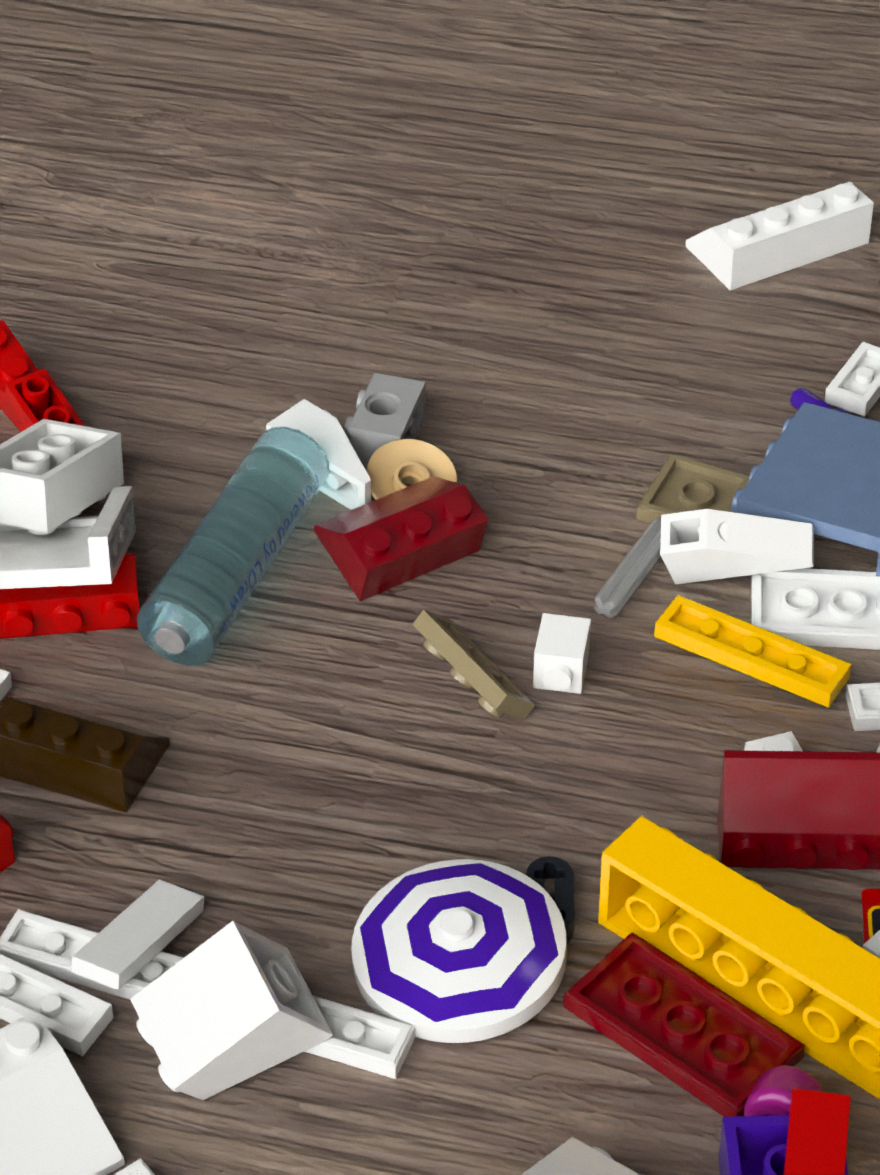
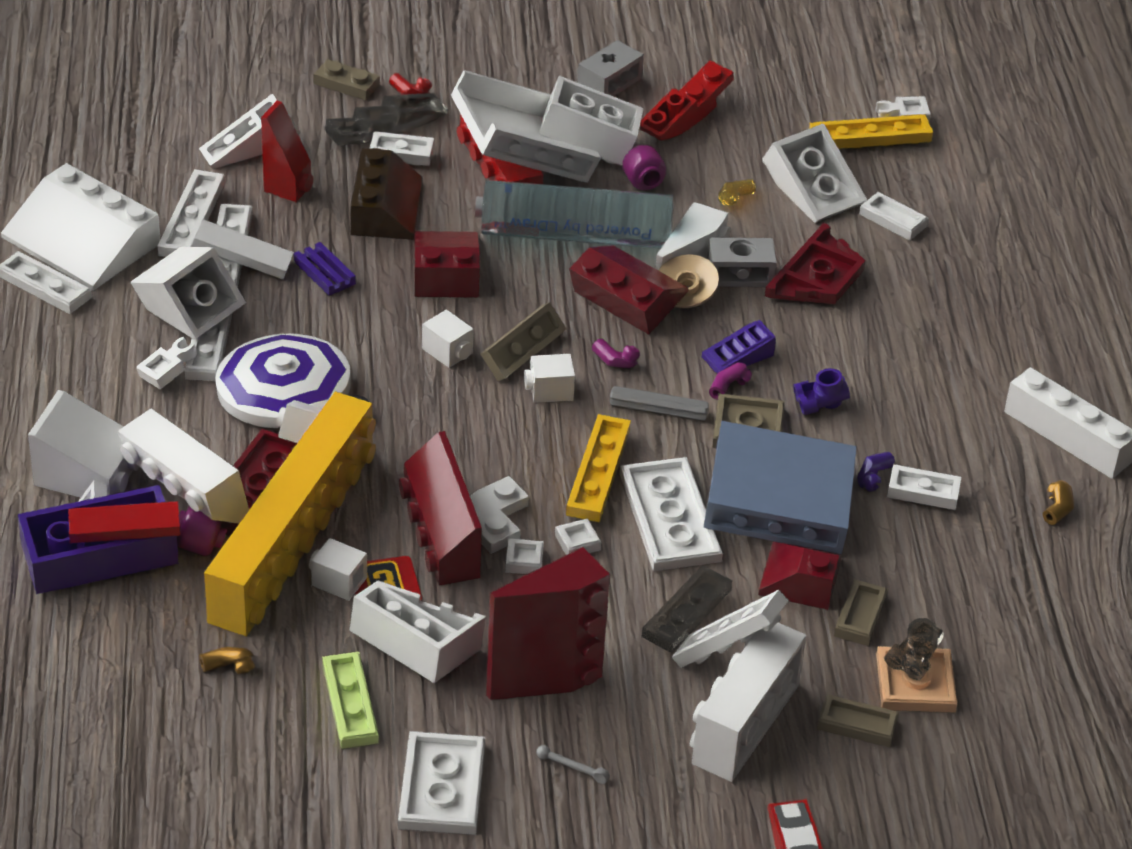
camera: 70 degrees right, 0 degrees up
white slope [660,509,814,585] -> none
none -> white slope [118,409,249,524]
none -> white plate [136,337,197,389]
none -> white brick [276,400,322,443]
none -> dark purple tile [294,242,356,296]
none -> dark red slope [415,231,480,298]
none -> white brick [422,310,474,368]
none -> magenta arm [592,339,640,369]
none -> magenta head [622,145,667,191]
none -> dark purple slope [702,320,776,373]
none -> magenta arm [709,362,752,400]
none -> clear yellow arm [718,179,756,207]
none -> white slope [762,123,867,223]
none -> dark red wing [765,223,866,304]
none -> dark purple plate [793,368,850,415]
none -> yellow plate [809,114,933,149]
none -> white tile [859,192,929,241]
none -> white plate [875,96,931,122]

